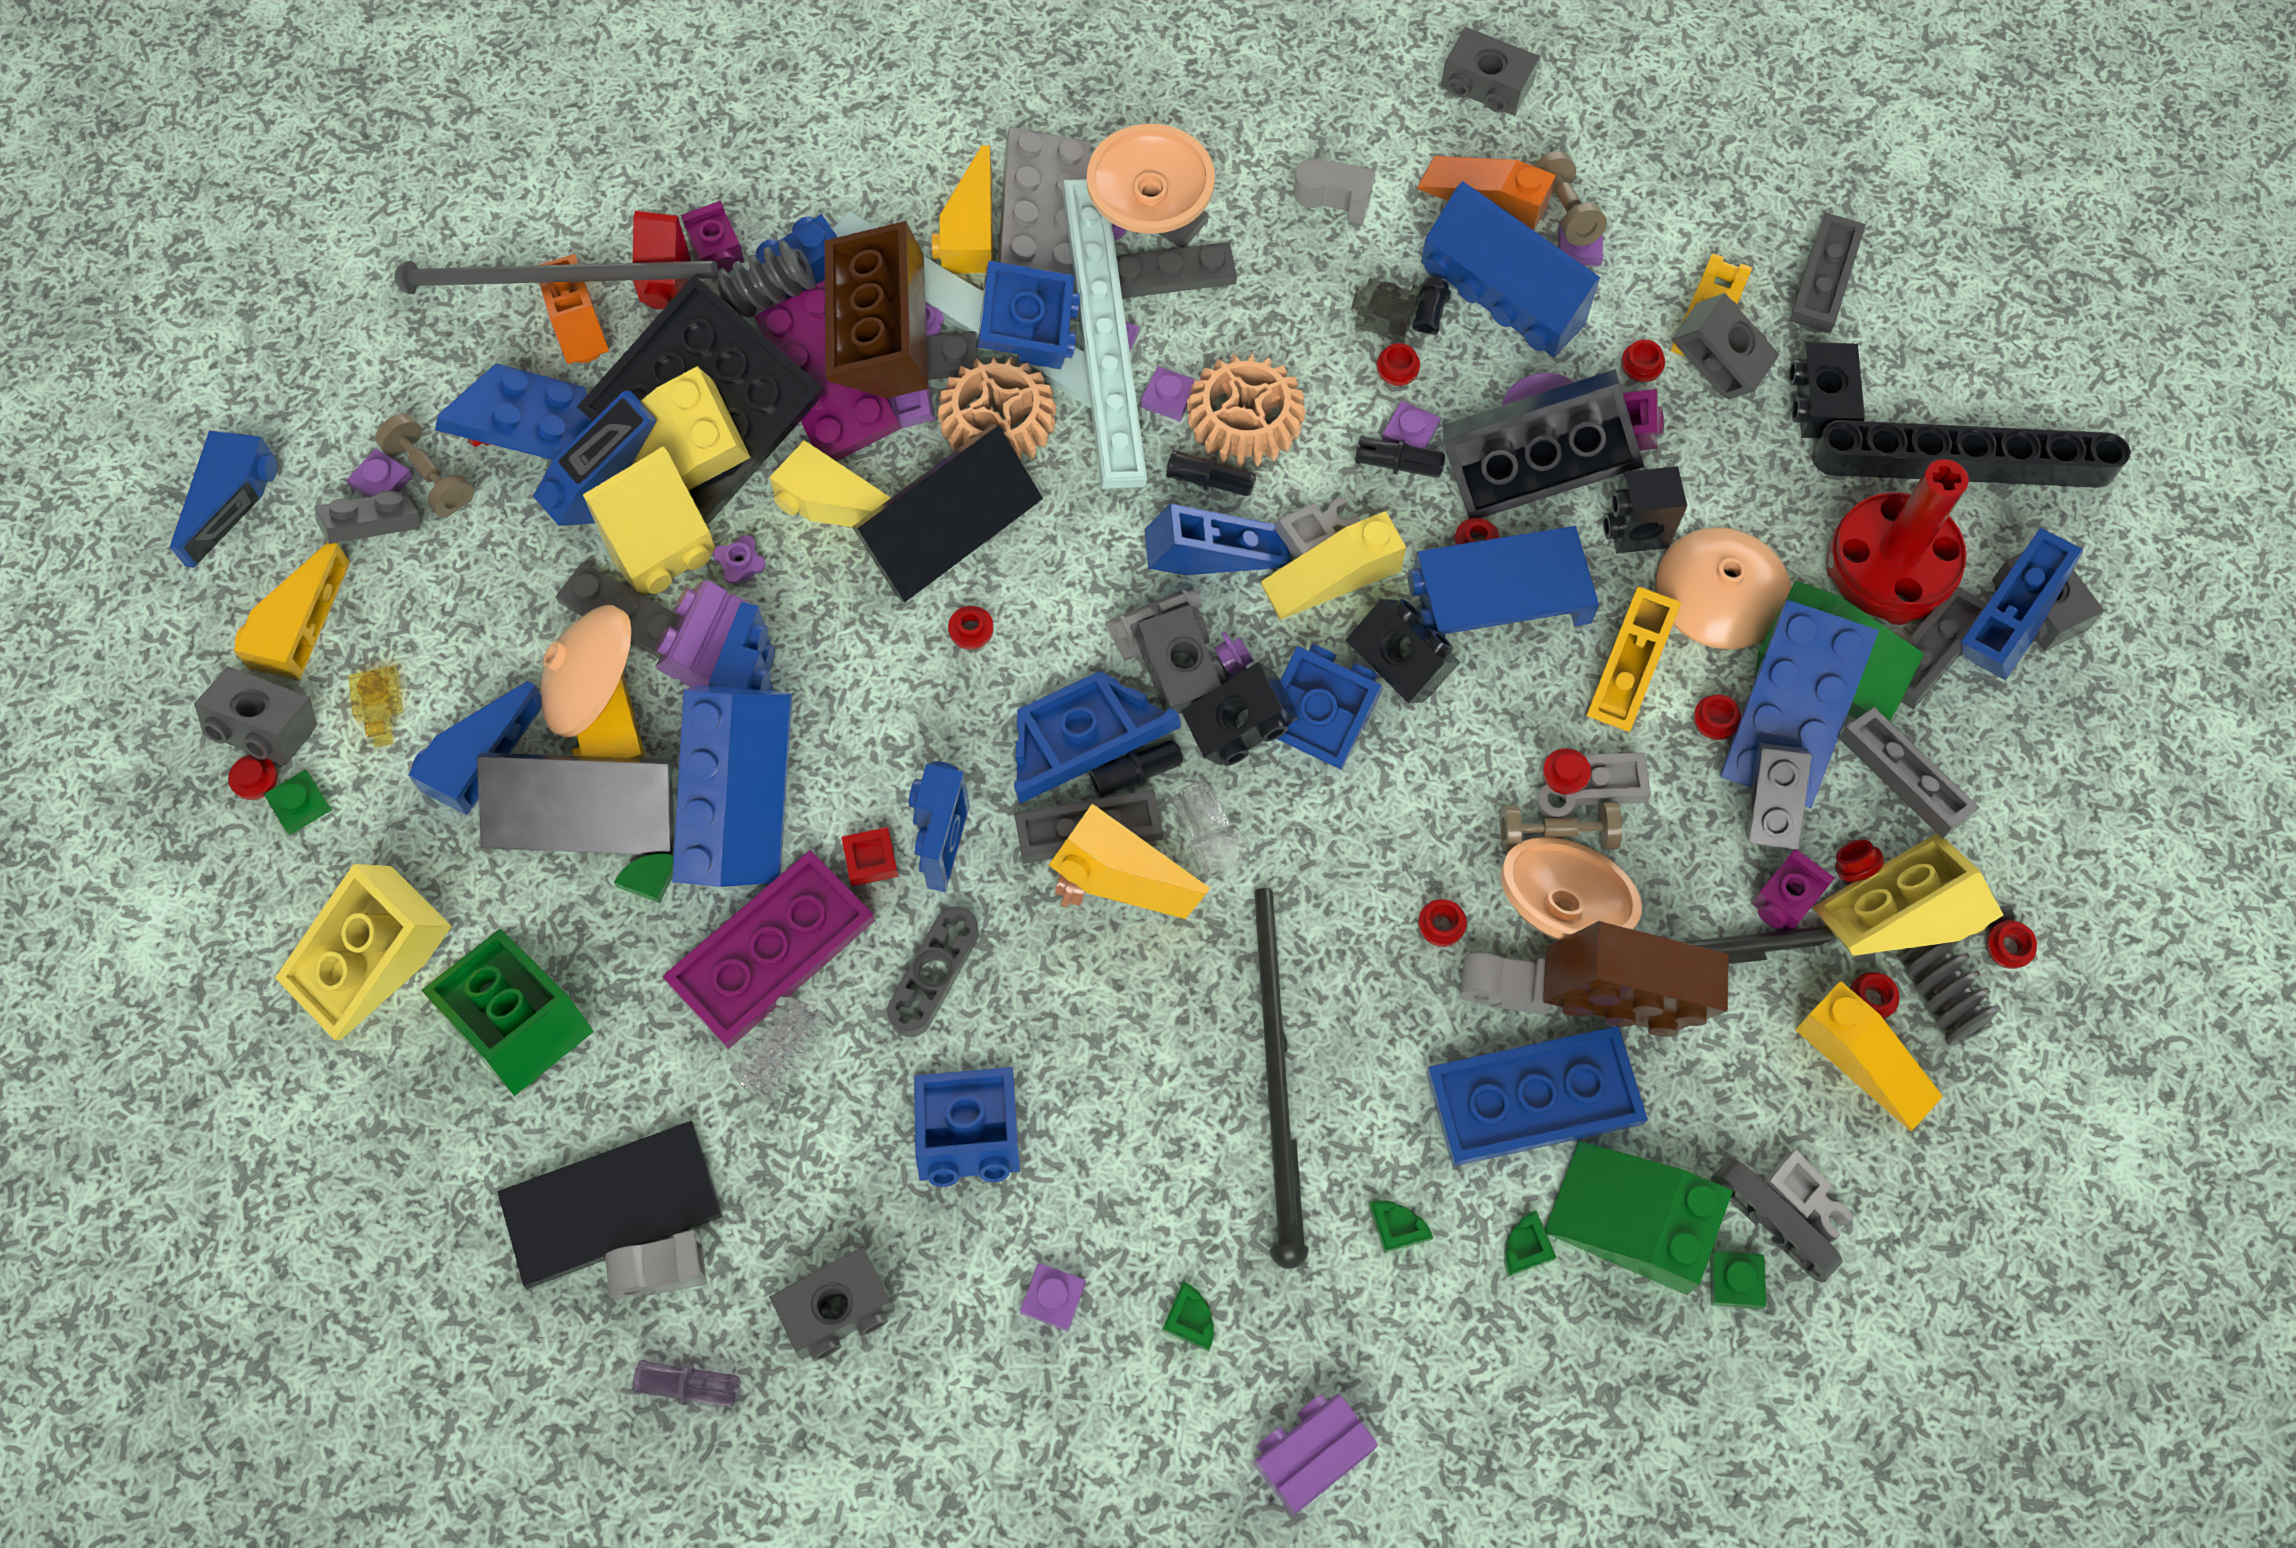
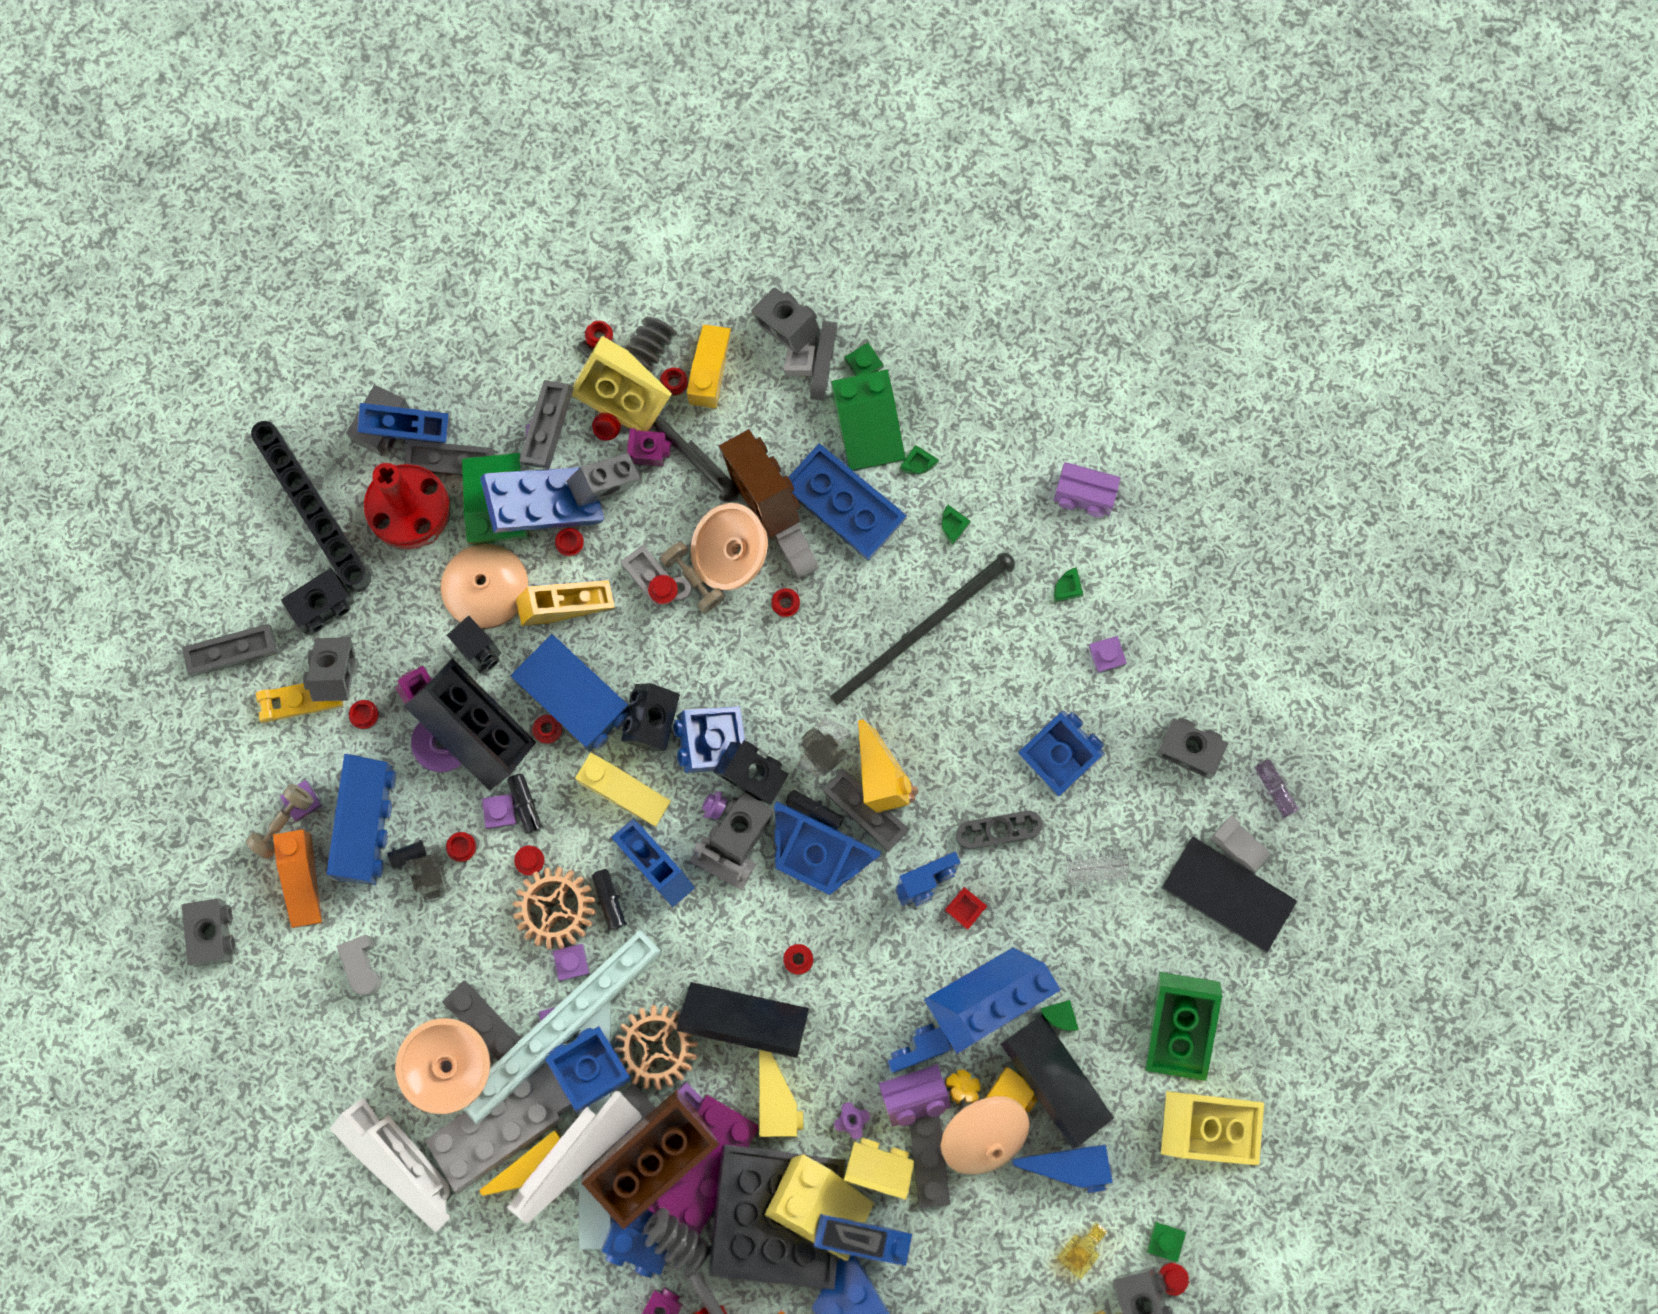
camera: 125 degrees left, 10 degrees up
magenta plate [662,850,875,1050] -> none
light grey plate [1275,498,1360,559] -> none
none -> white wedge [330,1098,450,1232]
none -> white wedge [507,1090,642,1223]
none -> red plate [514,845,545,876]
none -> dark grey brick [751,287,820,354]
none -> clear smoke brick [800,727,847,776]
none -> yellow plant [945,1069,981,1104]

